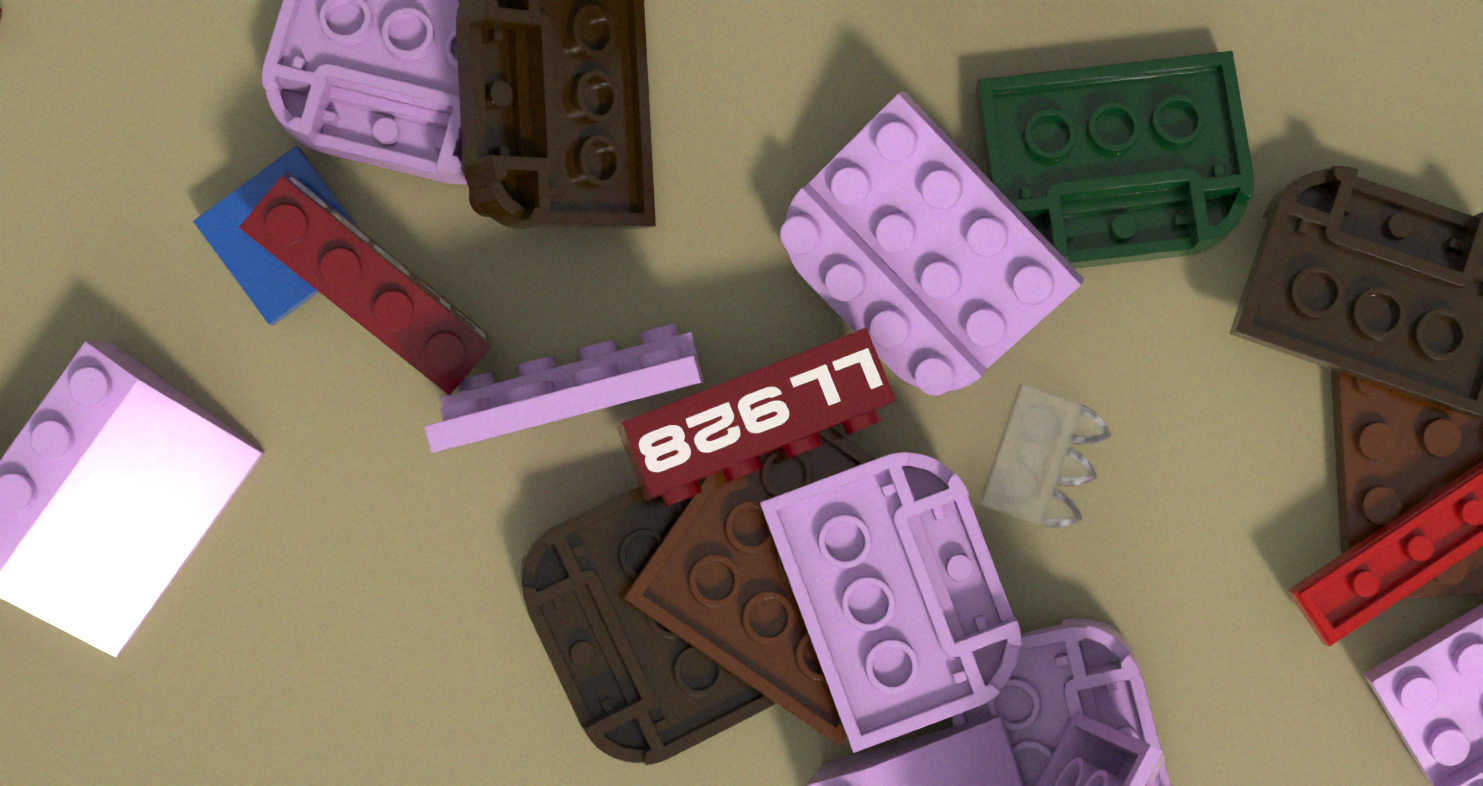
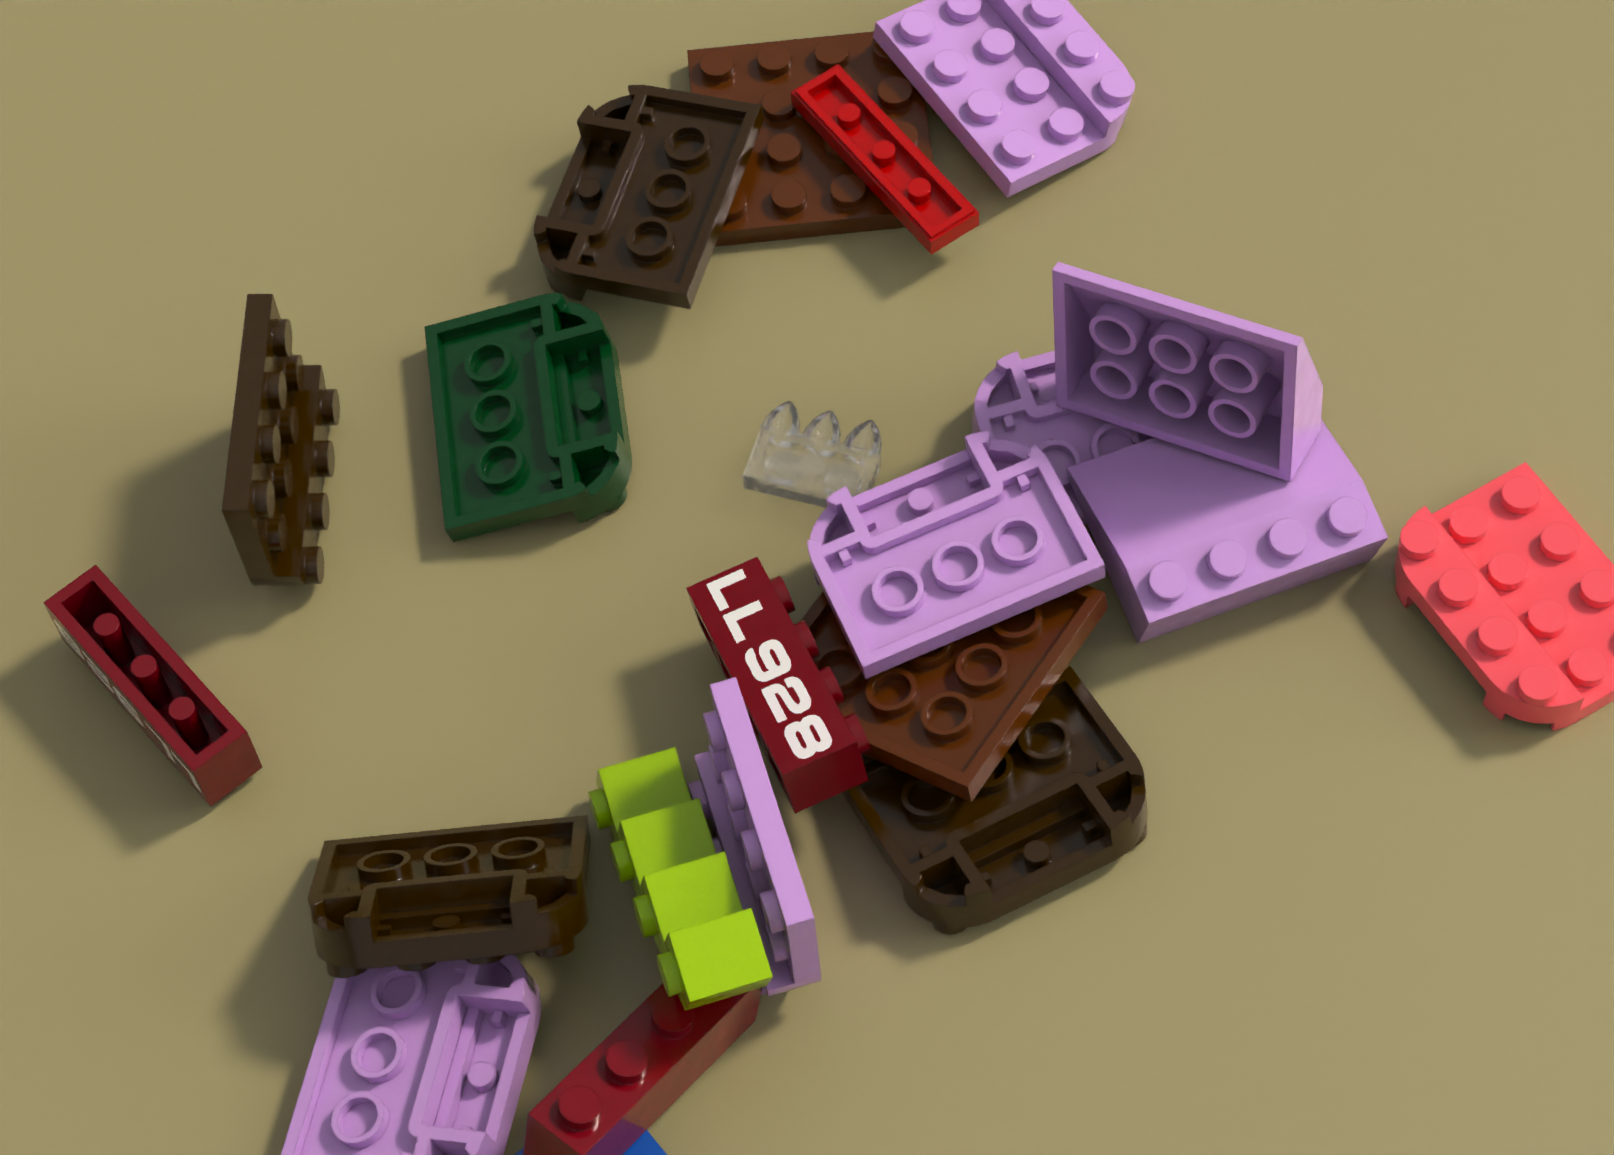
camera: 85 degrees left, 30 degrees down
lavender plate [780,90,1084,396] -> none
none -> lime brick [588,747,773,1011]

